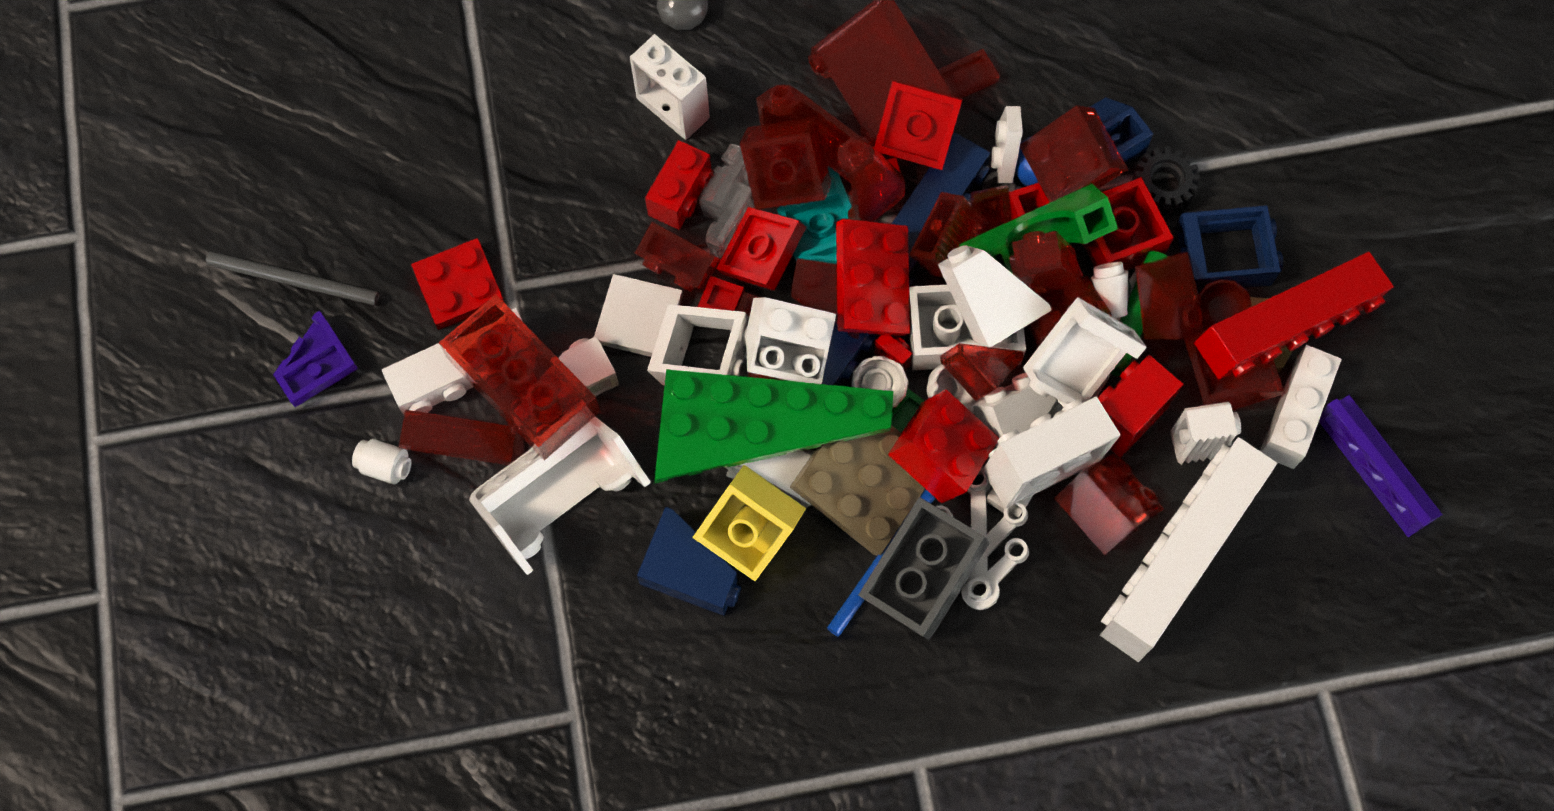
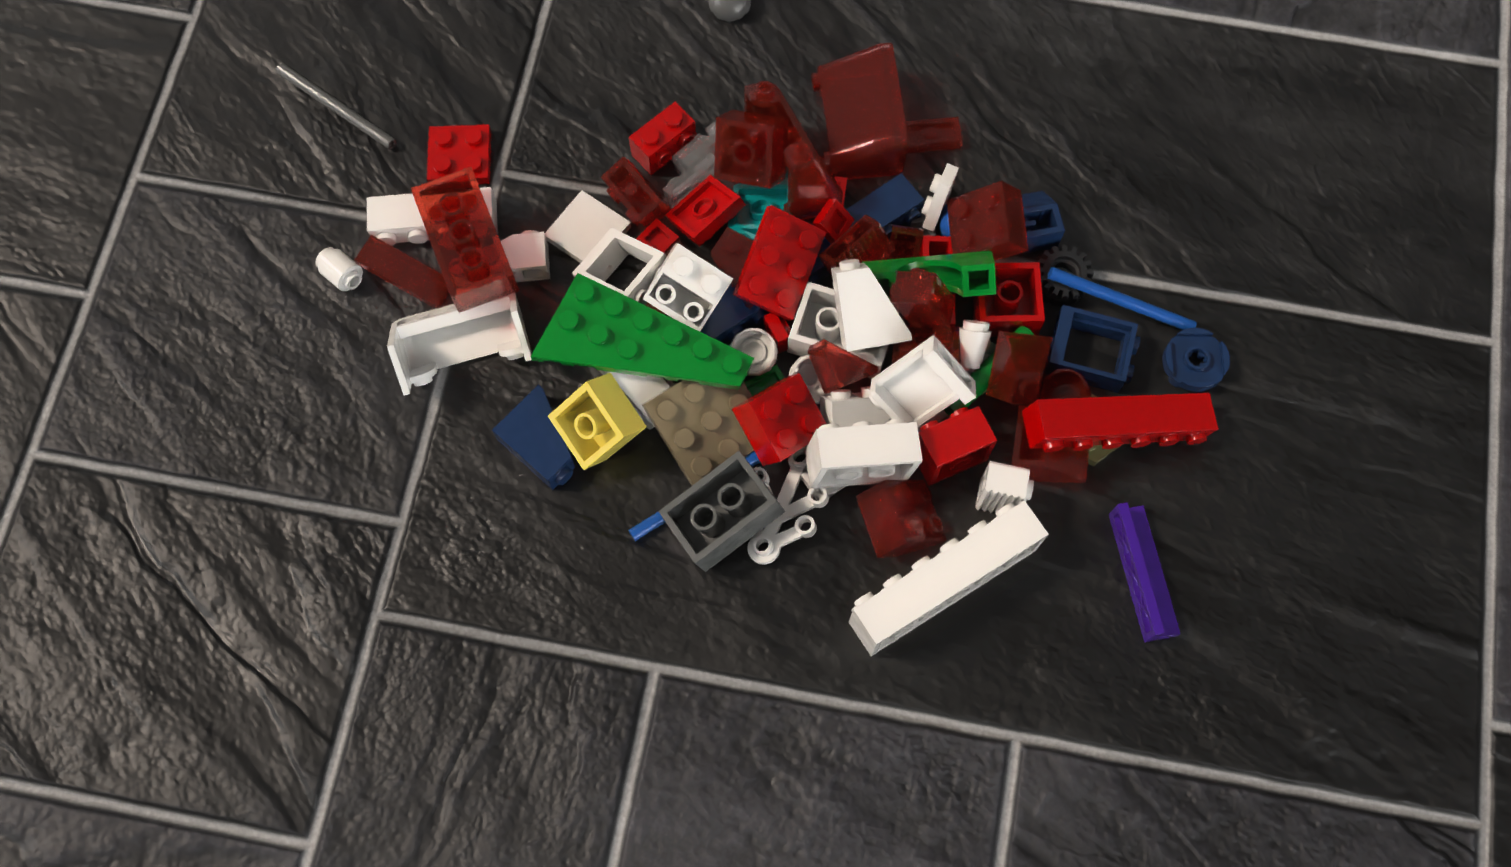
camera: 20 degrees right, 0 degrees up
dark purple wing [273,310,358,408] -> none
white window [630,34,710,140] -> none
red plate [873,80,963,170] -> none
white brick [1260,345,1342,469] -> none
none -> red plate [813,199,855,244]
none -> blue piece [1047,267,1197,330]
none -> dark blue plate [1162,328,1230,392]

